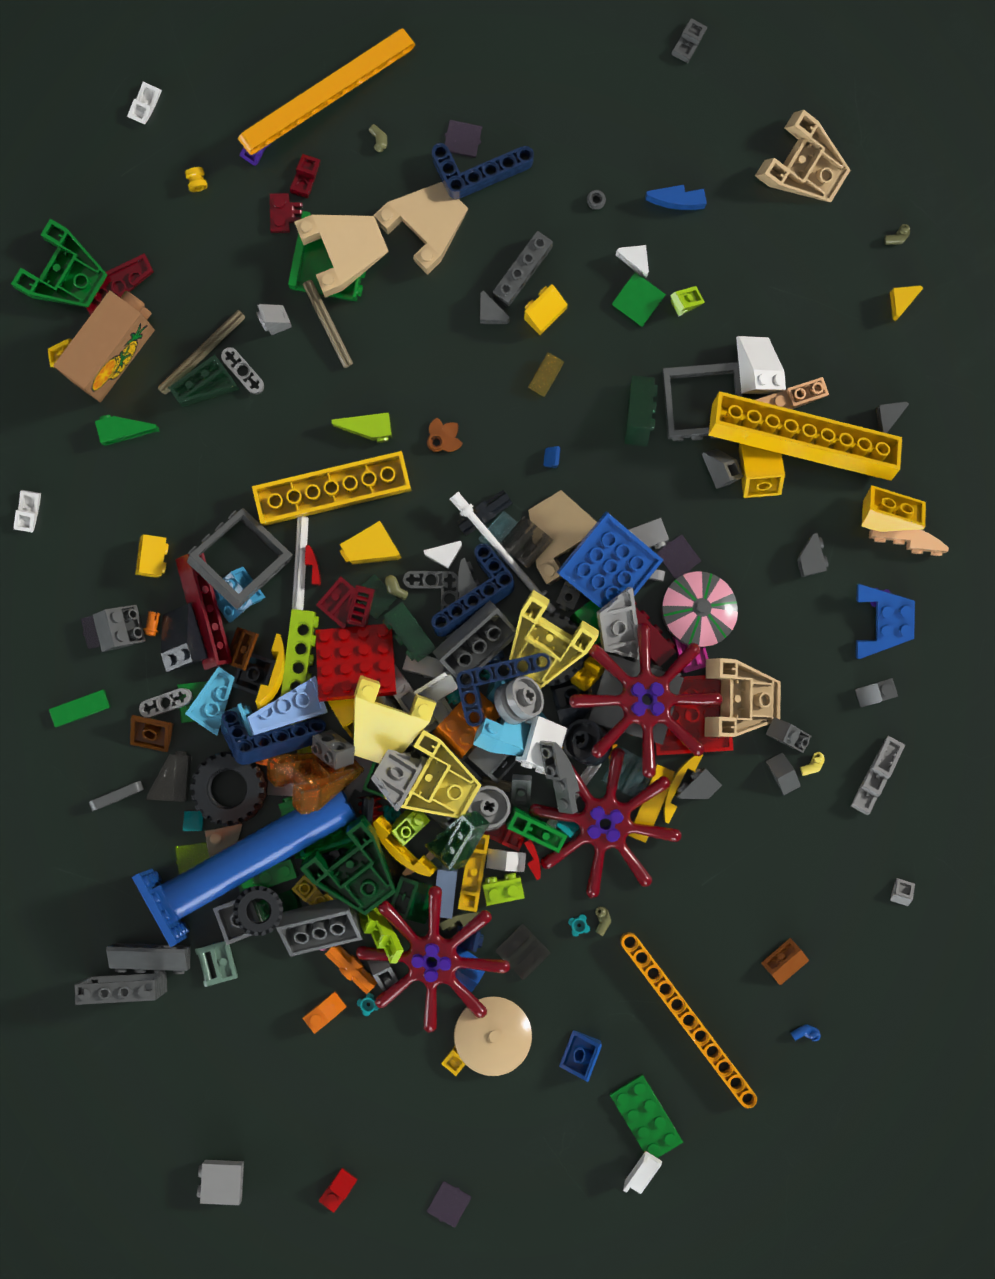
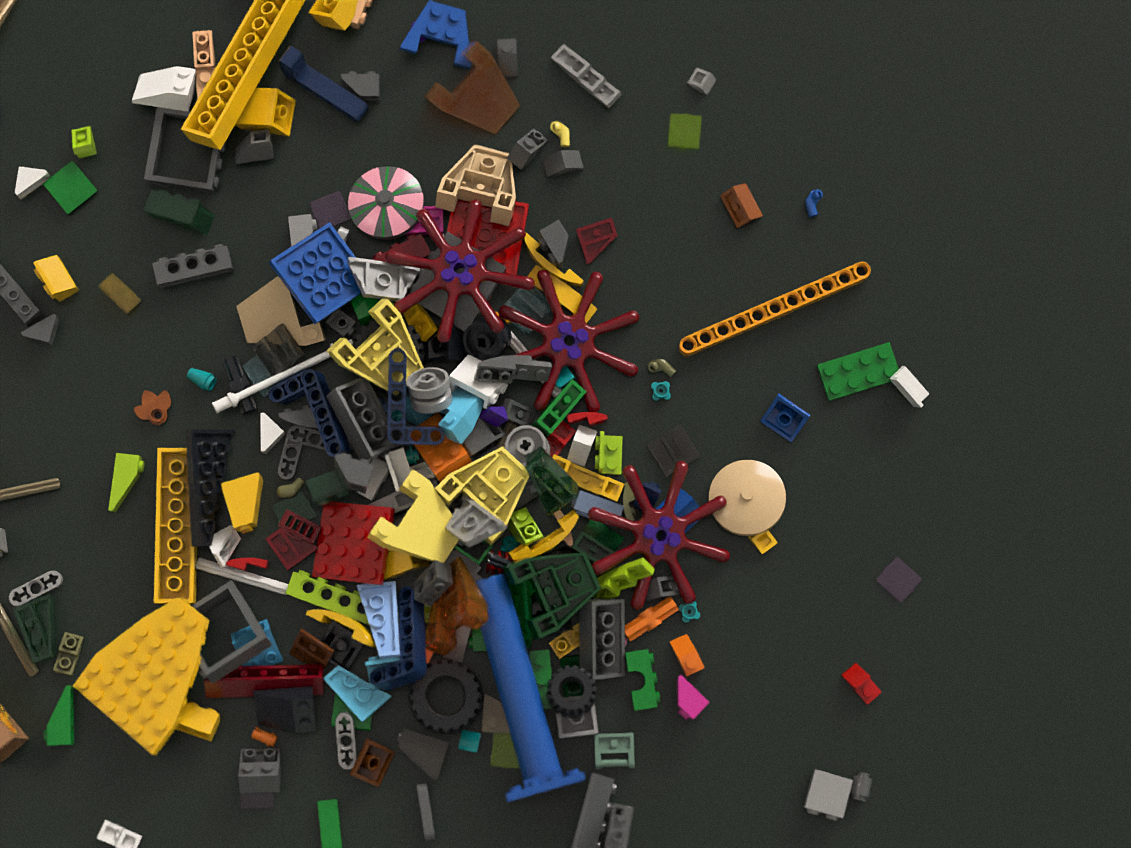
camera: 80 degrees left, 5 degrees down
blue slope [543,446,560,468] -> none
none -> olive slope [53,632,84,677]
none -> yellow wing [73,597,209,756]
none -> dark grey brick [152,244,234,288]
none -> black wing [186,429,235,547]
none -> teal cone [187,368,217,391]
none -> white slope [209,525,241,567]
none -> dark blue beam [279,46,369,122]
none -> dark grey slope [334,453,374,494]
none -> clear orange wedge [424,40,520,134]
none -> dark purple slope [479,406,508,427]
none -> dark red wing [575,217,618,264]
none -> green arch [625,649,661,711]
none -> clear neon green piece [668,113,702,149]
none -> dark pink slope [676,675,709,720]
none -> dark grey brick [850,772,873,802]

